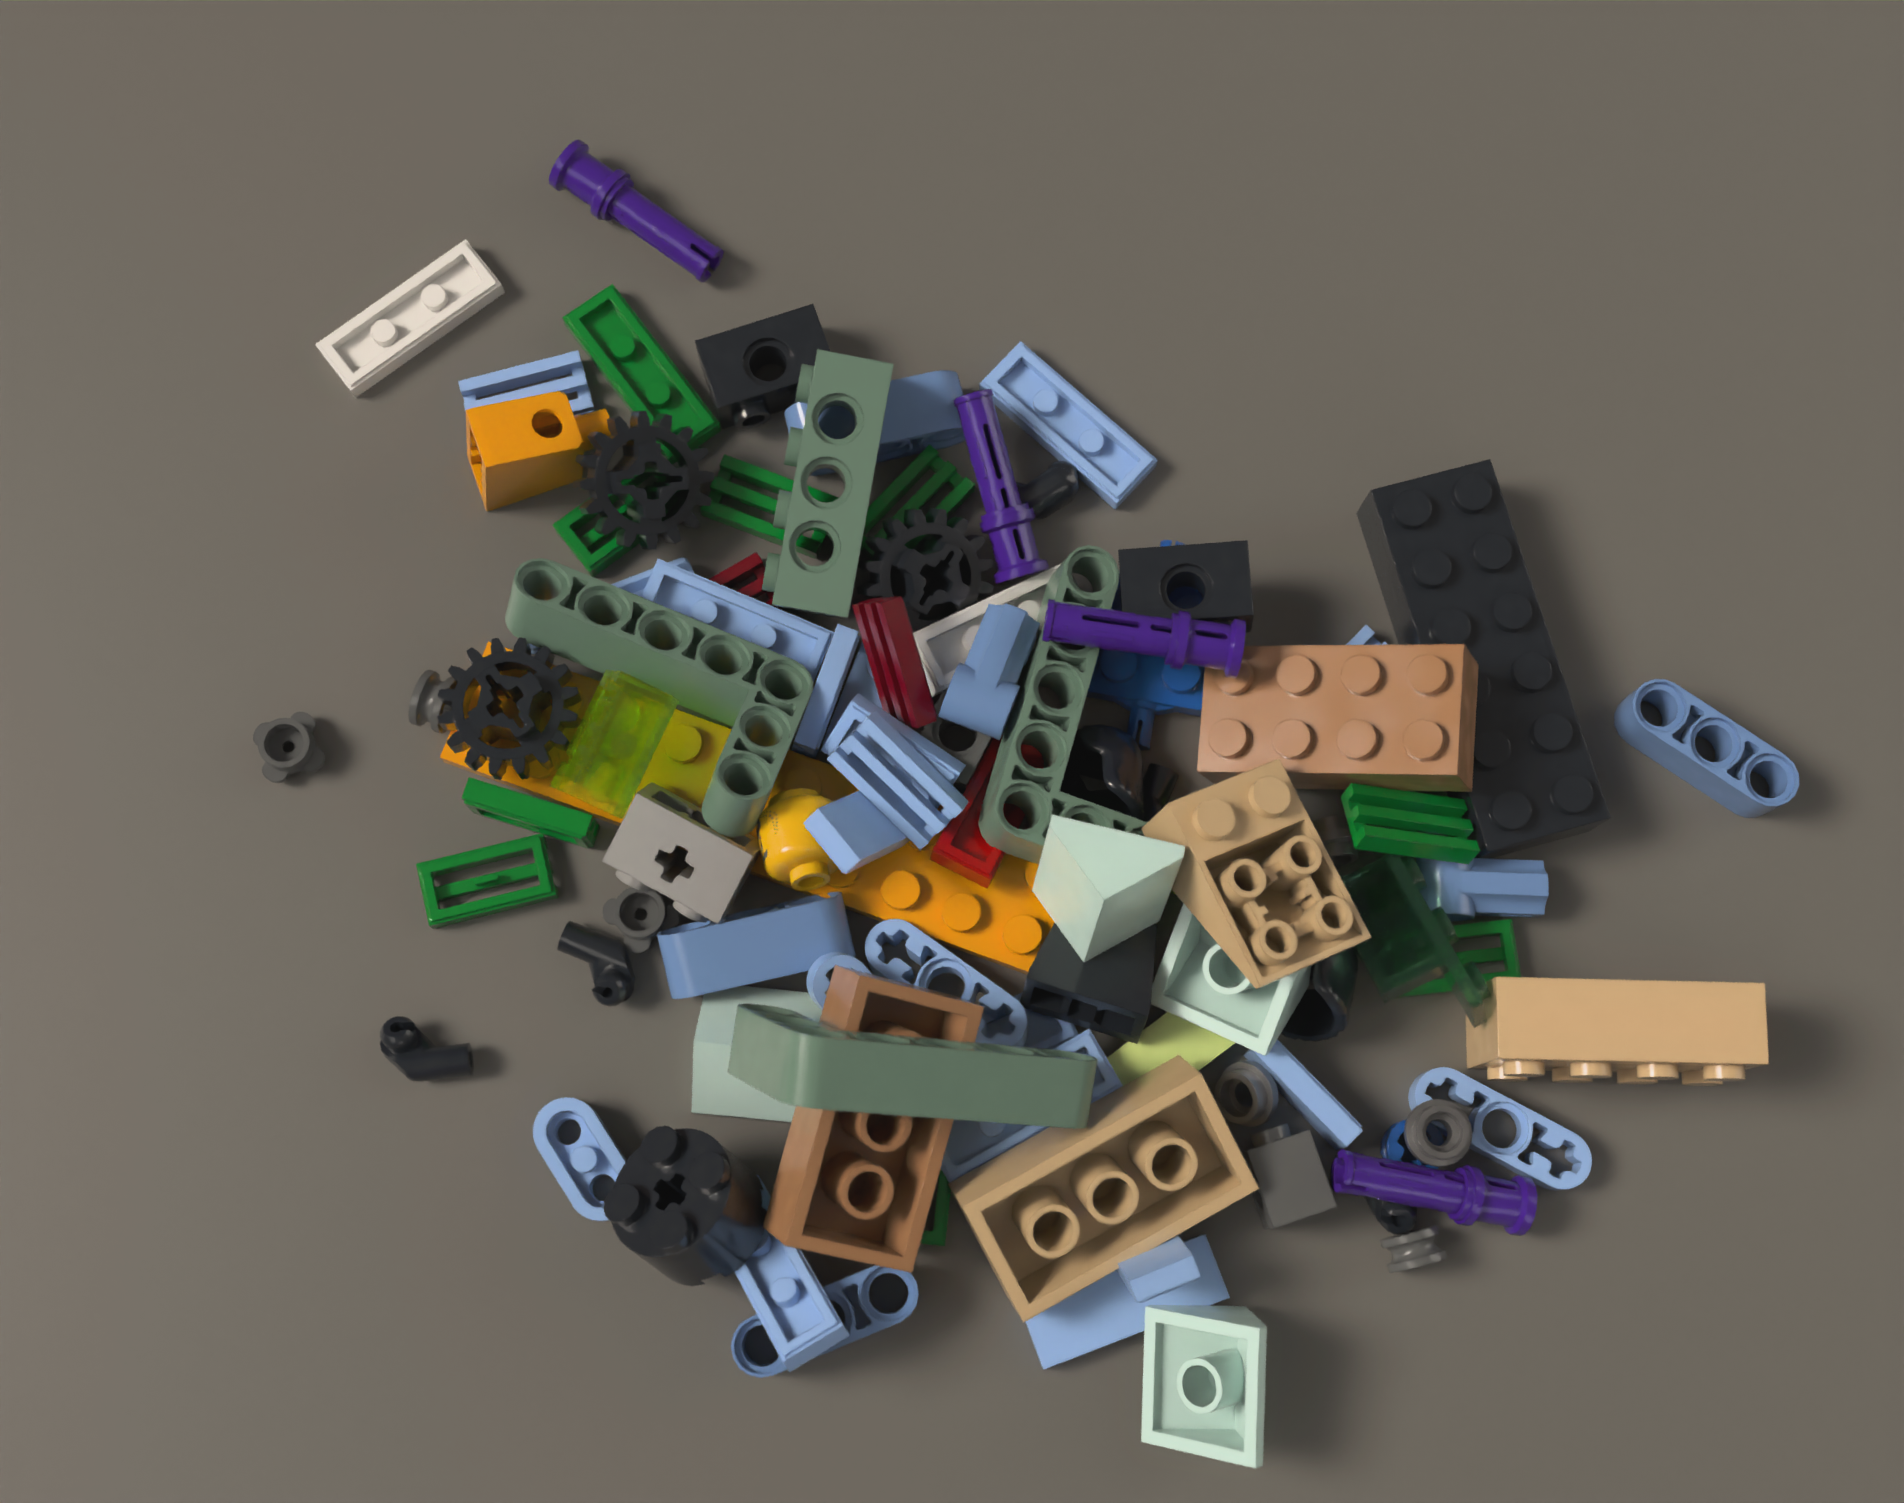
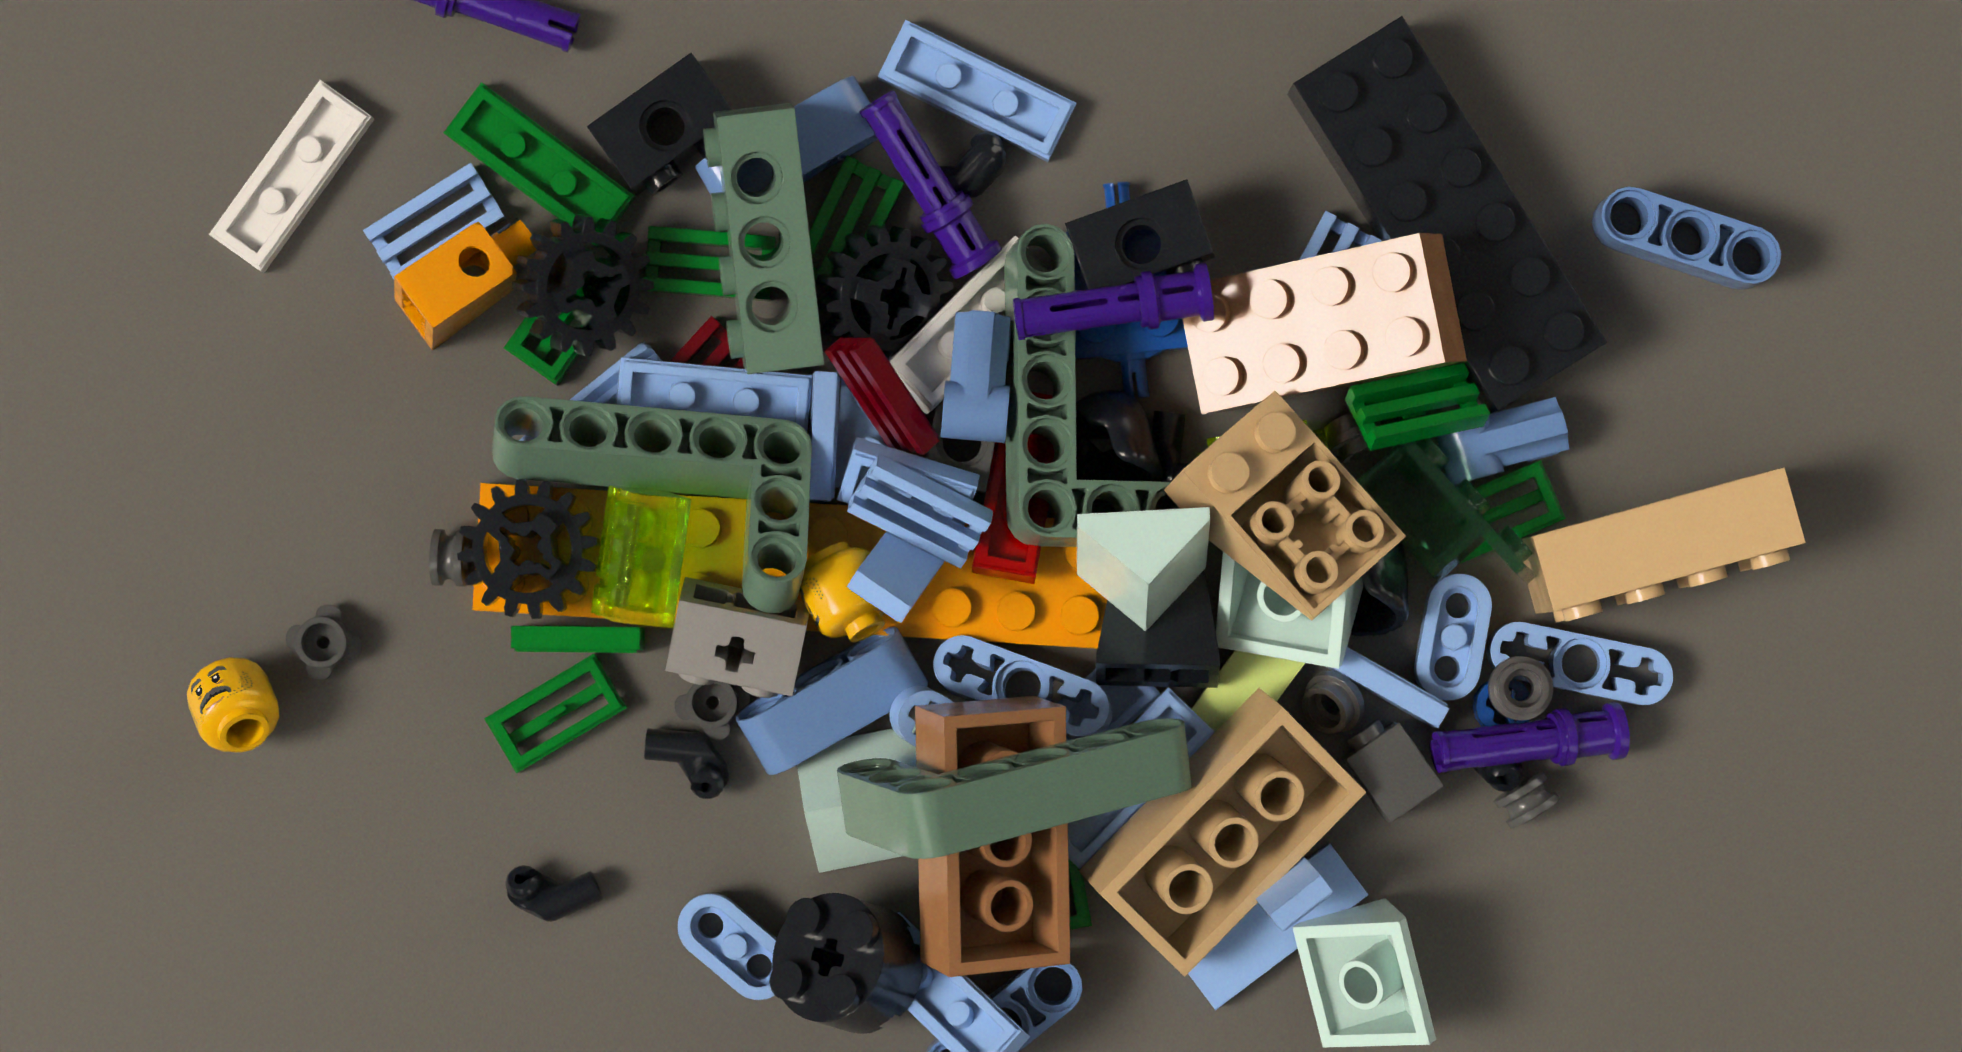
camera: 15 degrees left, 10 degrees up
none -> yellow head [187,657,280,752]
none -> light blue plate [1414,574,1492,700]

